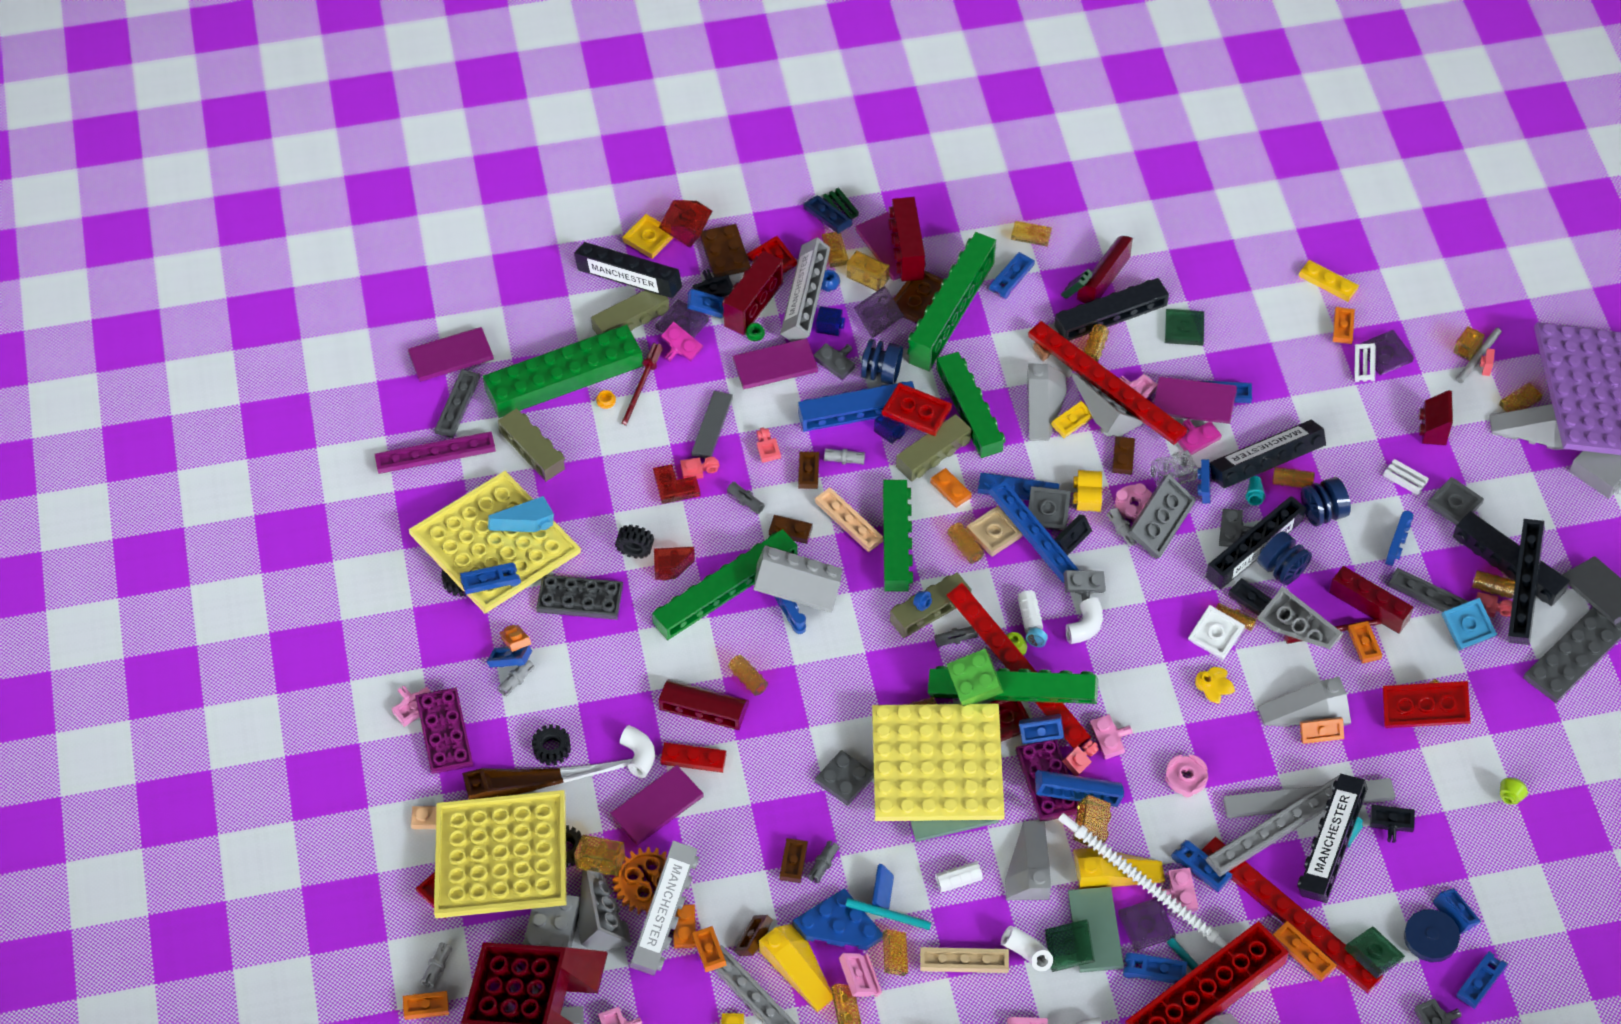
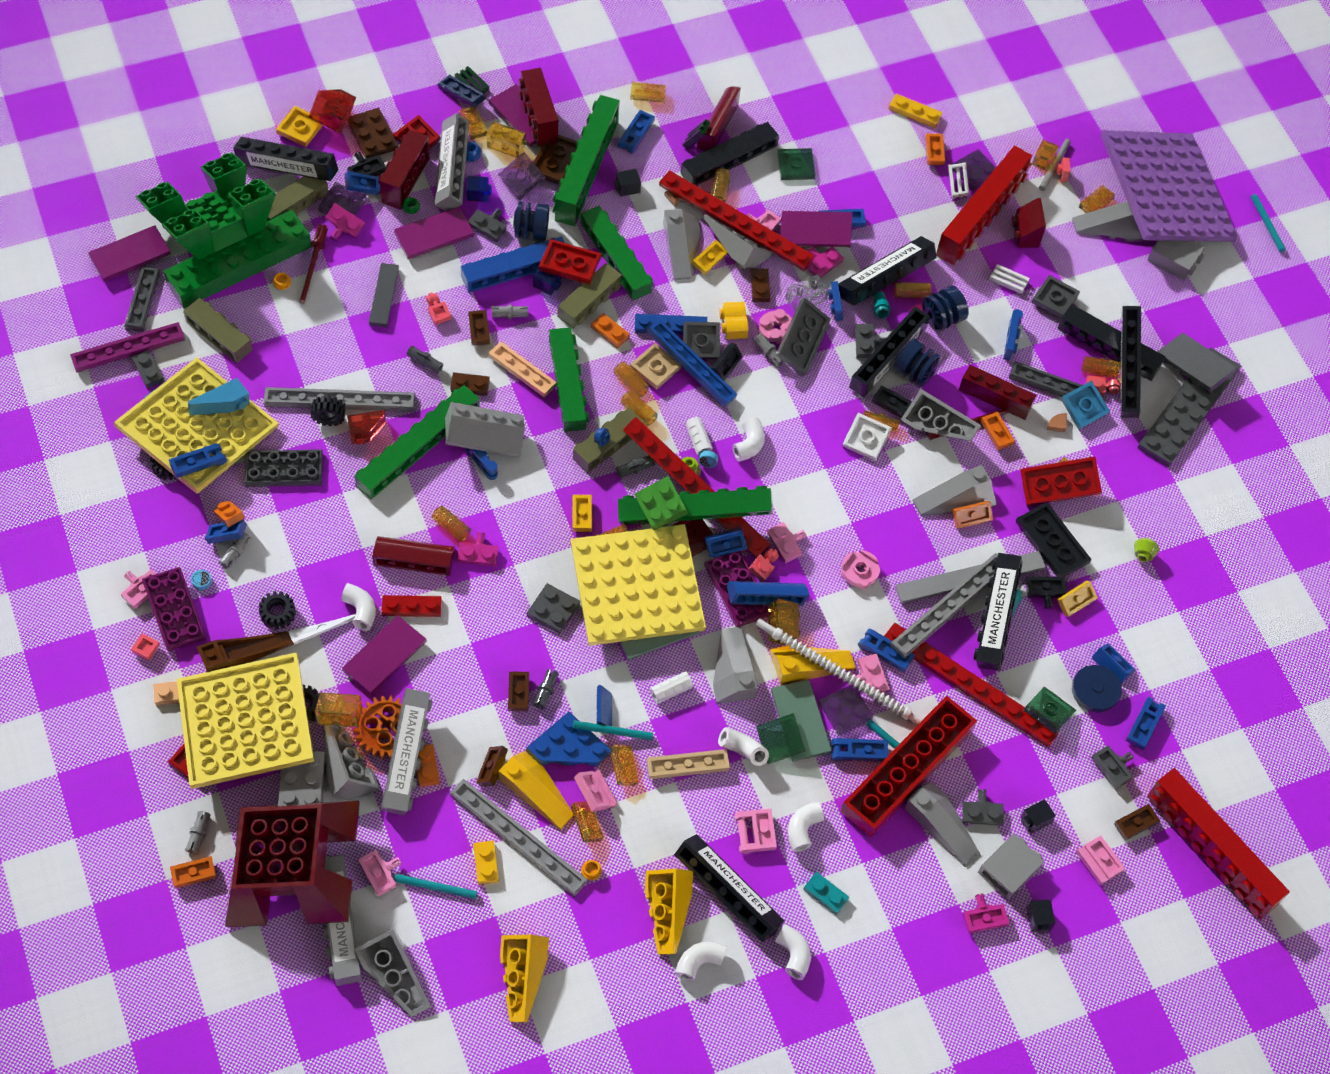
camera: 15 degrees left, 5 degrees up
clear red plate [653,464,701,504] -> none
coral plate [680,457,719,481] -> none
orange plate [692,926,727,972] -> none
plate [1063,570,1106,601] -> none
yellow plate [1195,667,1235,704] -> none
orange plate [1272,921,1337,982] -> none
none -> coral plate [131,633,160,661]
none -> dark grey plate [132,350,164,388]
none -> green slope [135,152,276,260]
none -> medium azure tile [191,570,212,590]
none -> light grey tile [264,387,415,412]
none -> dark pink plate [457,532,499,567]
none -> yellow plate [572,495,592,532]
none -> black brick [613,169,641,197]
none -> clear yellow axle [620,390,658,426]
none -> red brick [936,145,1032,265]
none -> black plate [1015,502,1092,577]
none -> nougat tile [1047,413,1067,432]
none -> yellow plate [1057,581,1098,617]

